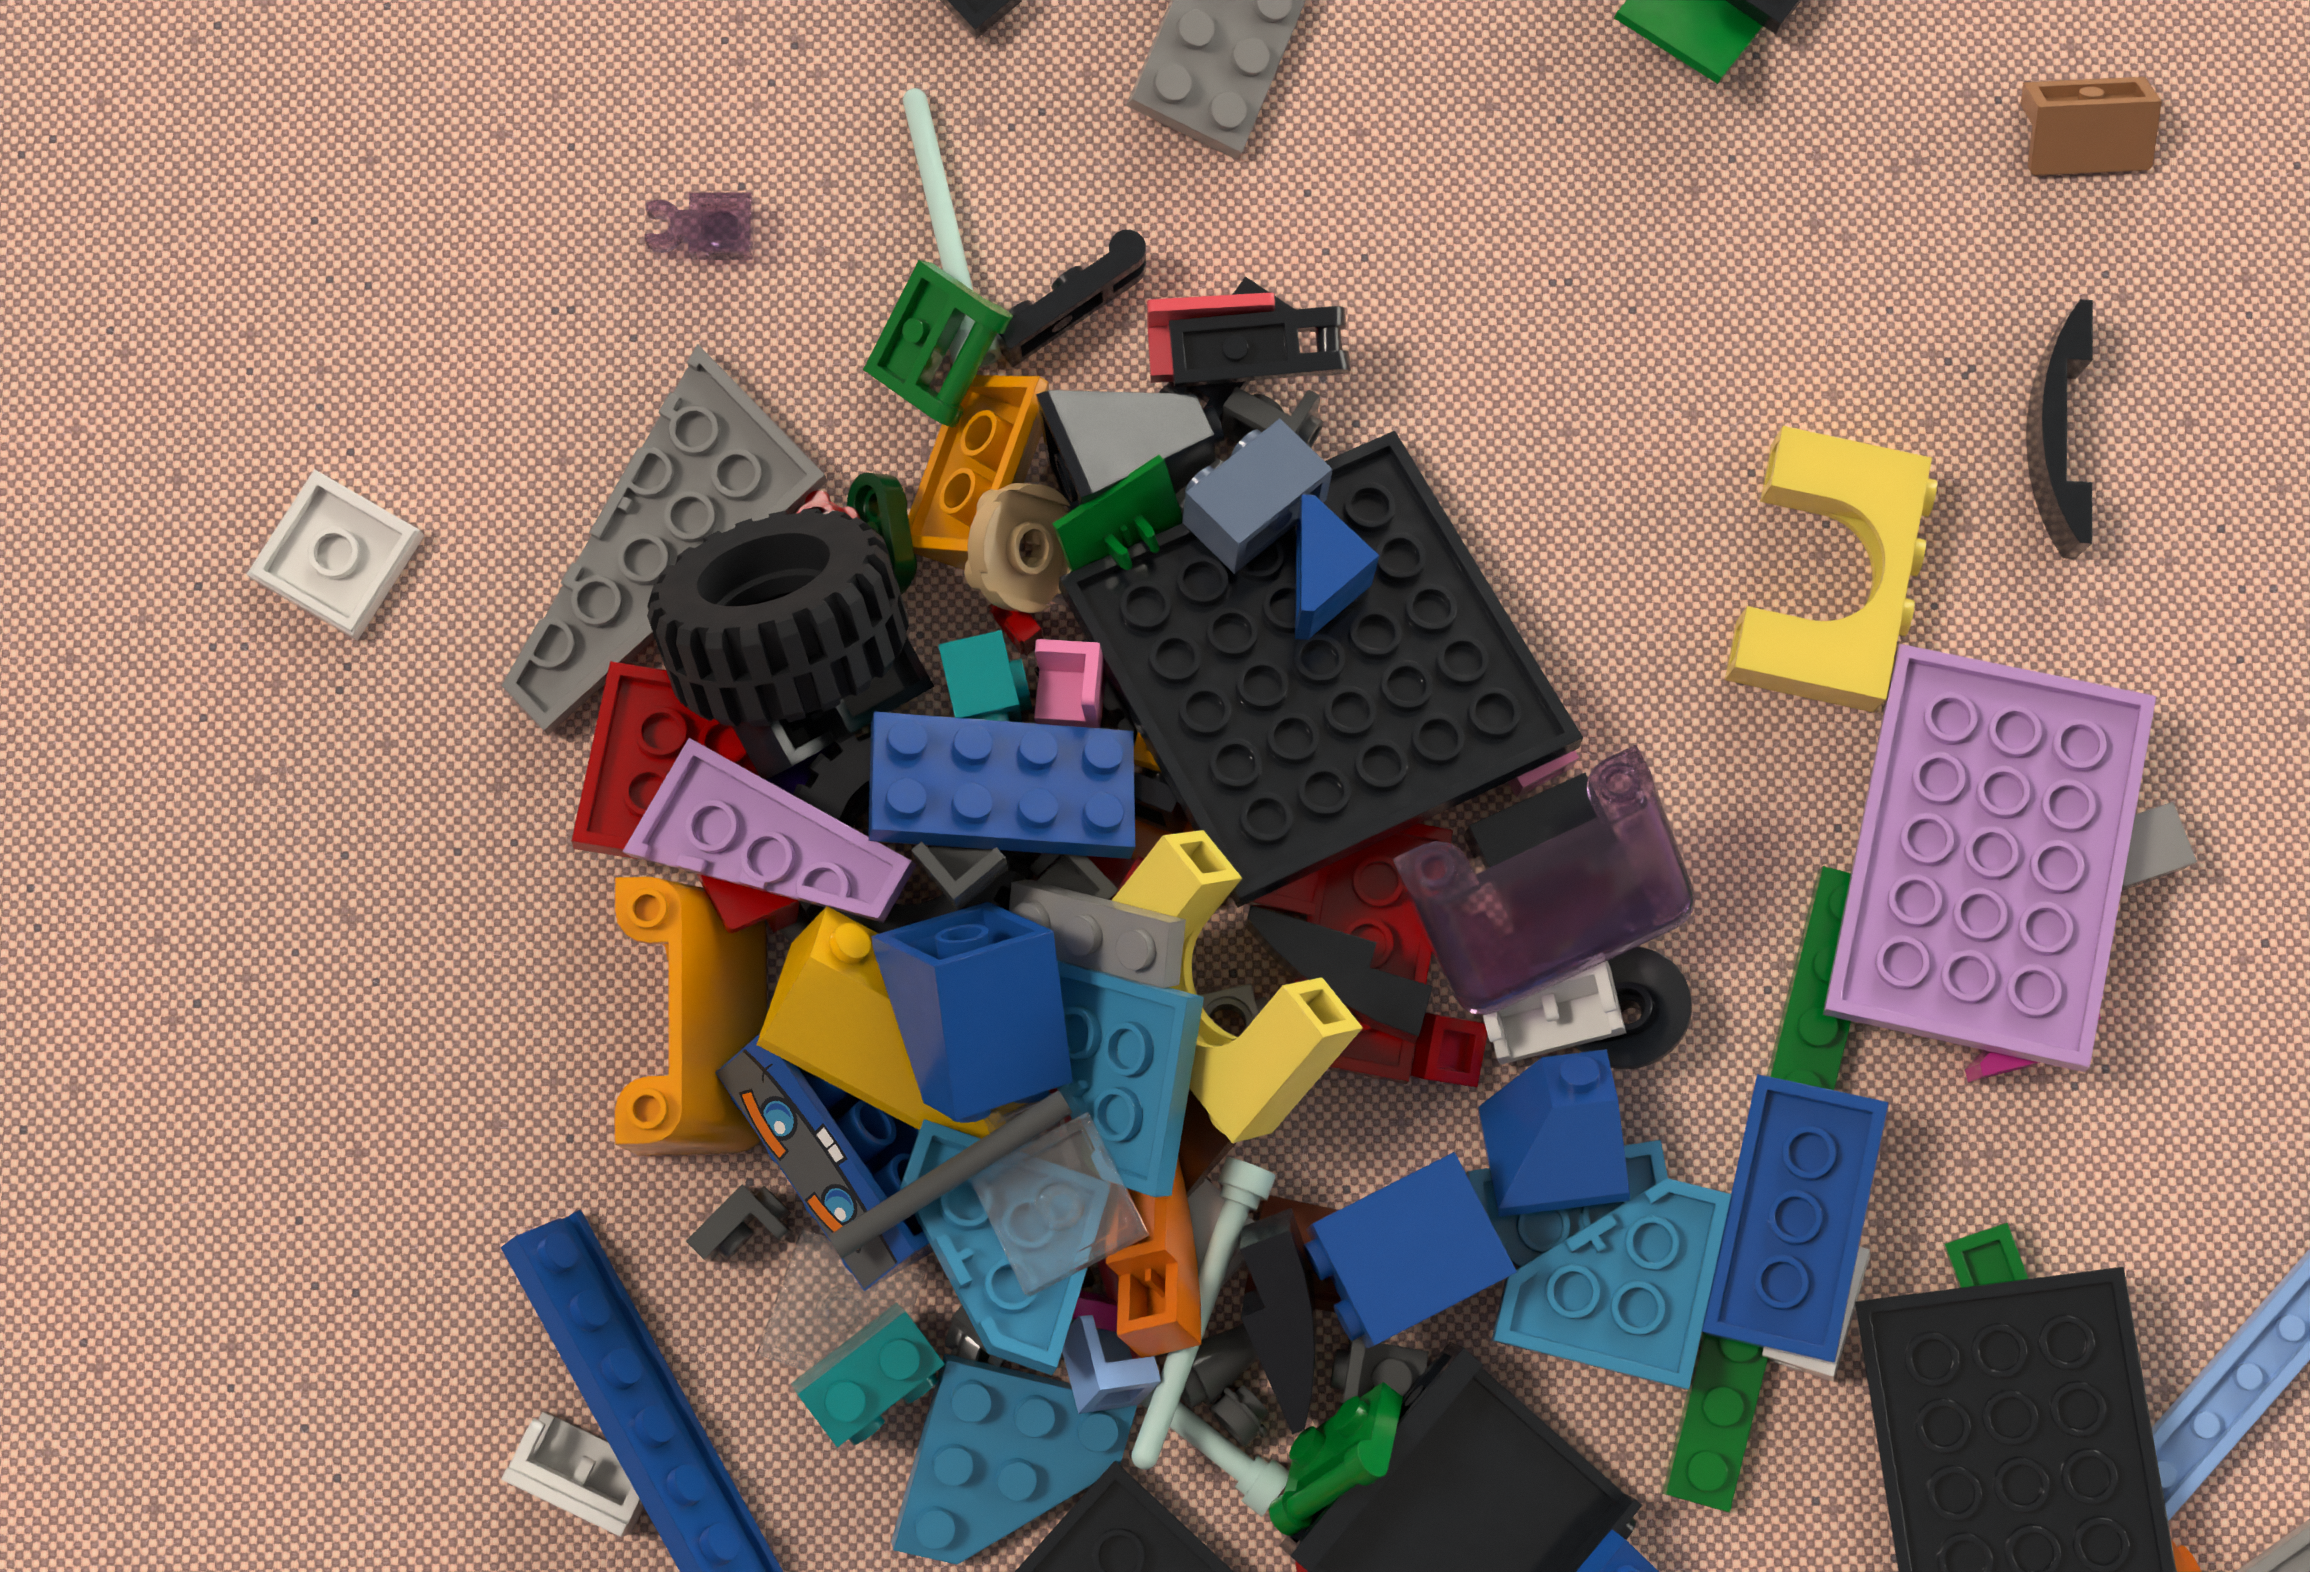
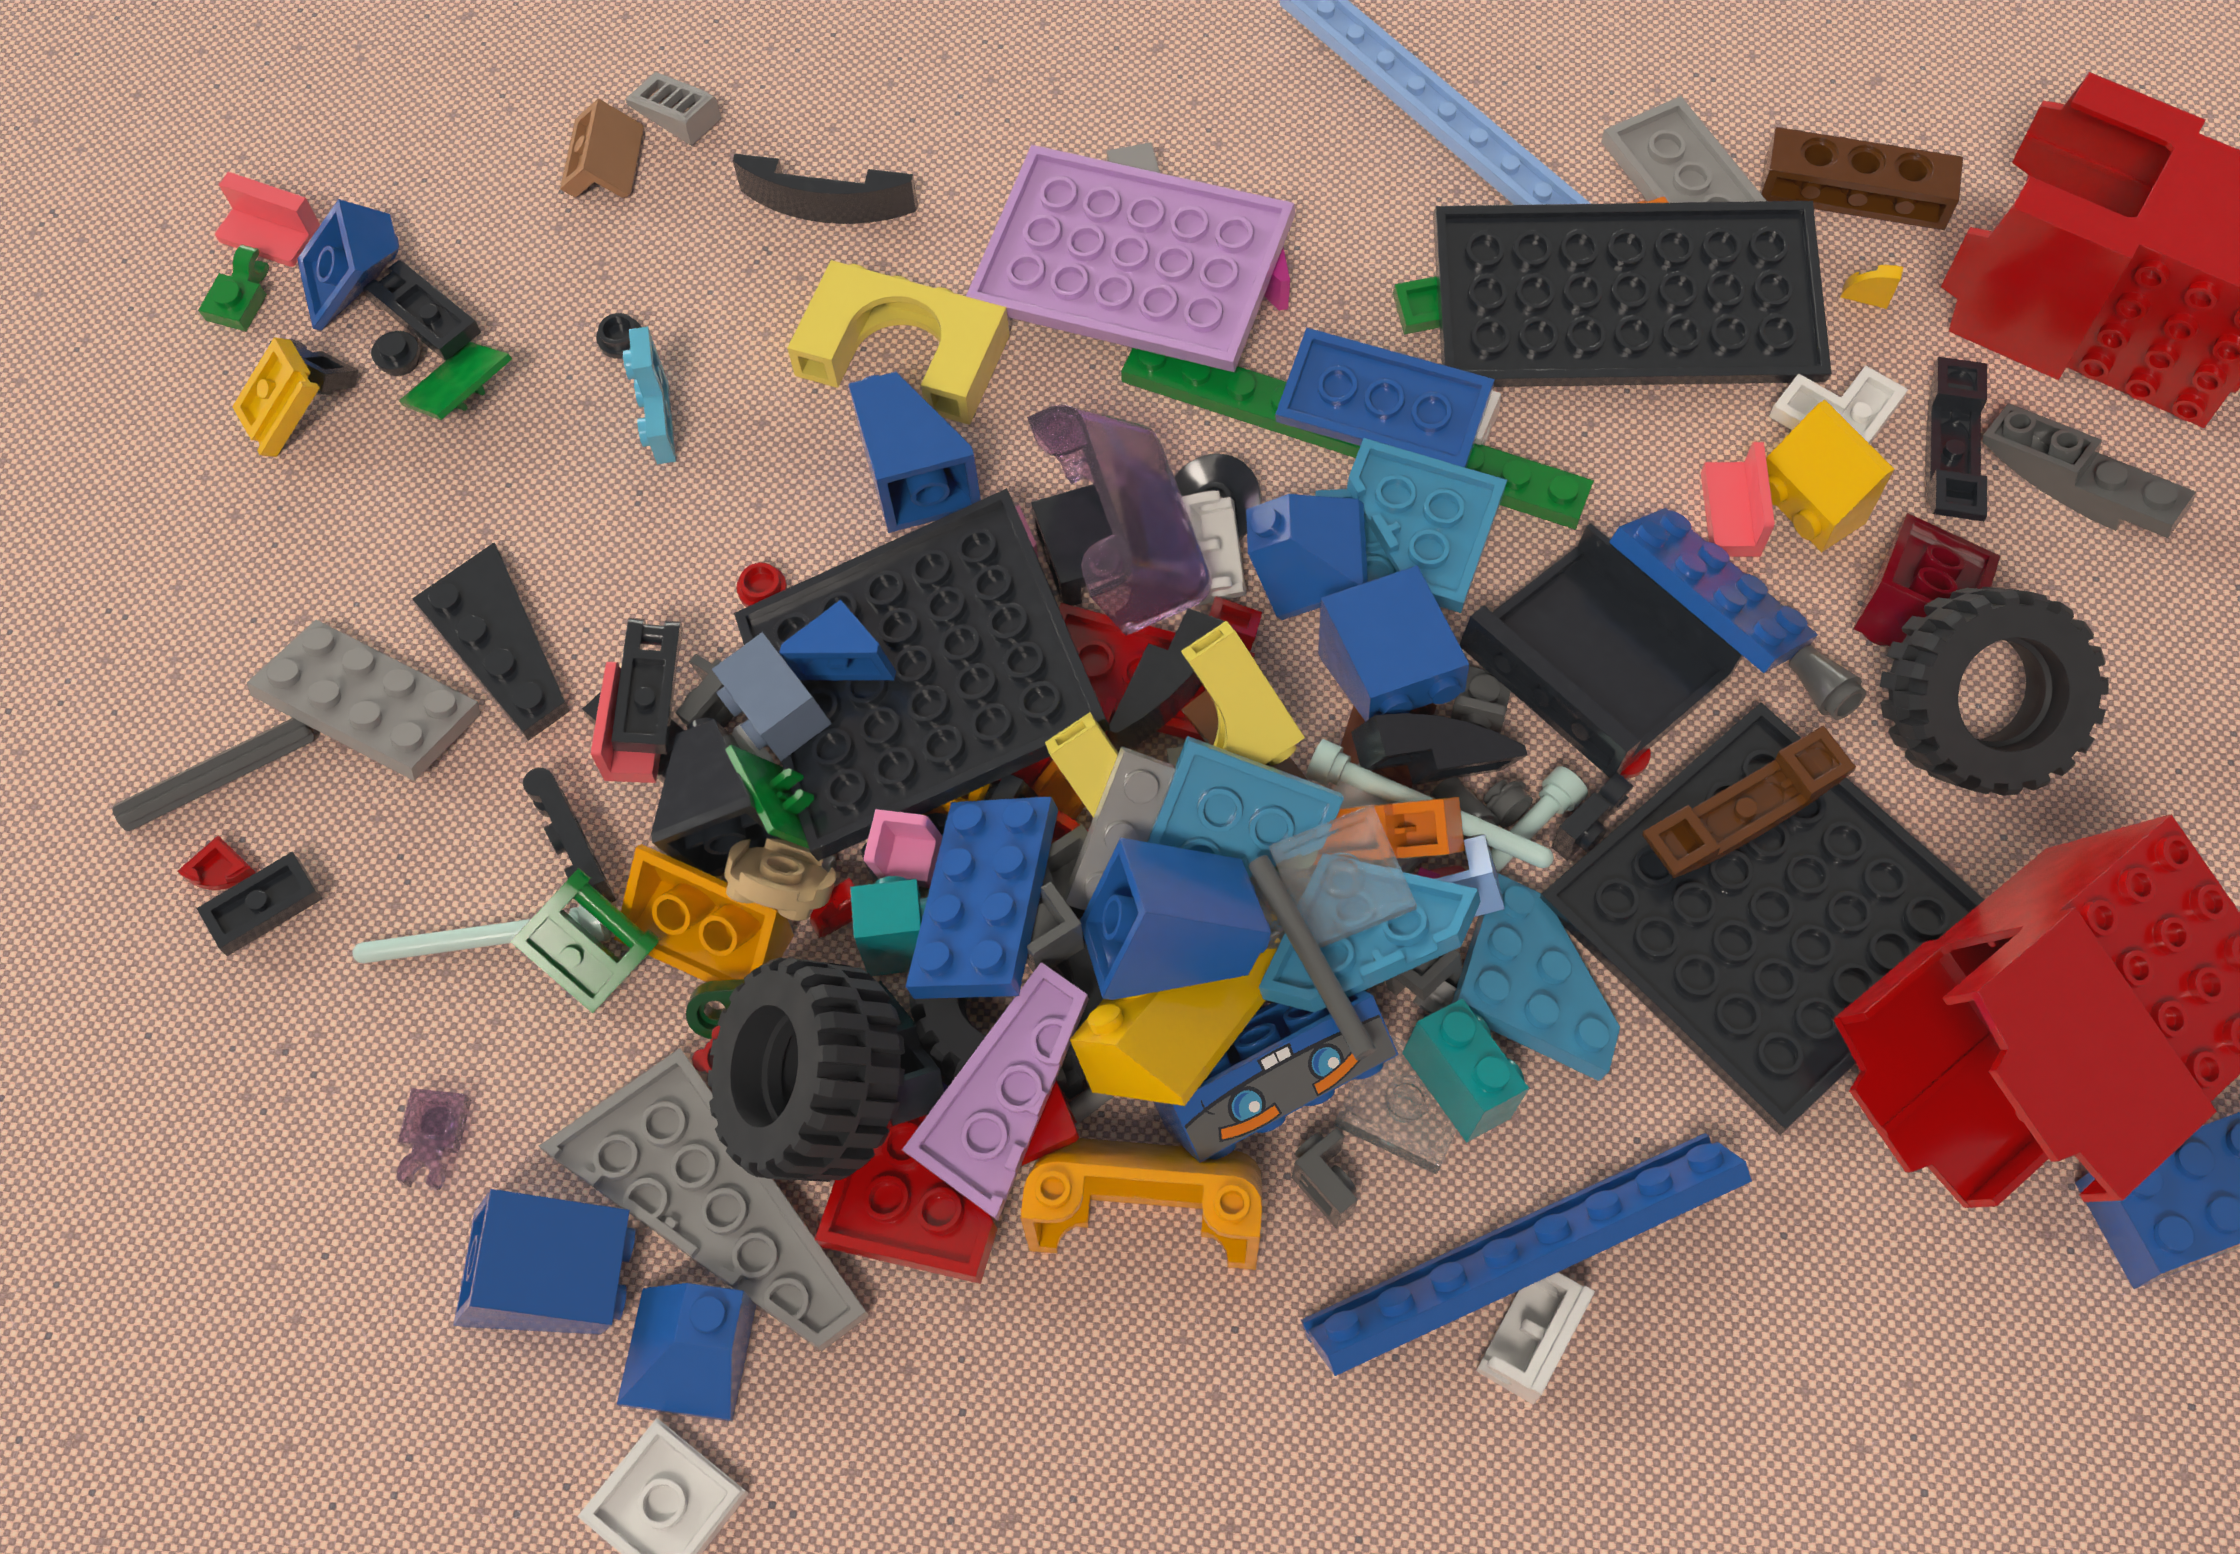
camera: 80 degrees left, 15 degrees down
green plate [1269,1382,1403,1536] -> none
none -> black wing [412,542,570,741]
none -> blue slope [453,1189,635,1335]
none -> black plate [596,313,641,359]
none -> blue slope [617,1283,756,1422]
none -> medium azure plate [623,327,676,464]
none -> light grey slope [625,72,721,146]
none -> red plate [736,562,787,607]
none -> blue slope [848,372,981,533]
none -> black plate [1551,772,1633,861]

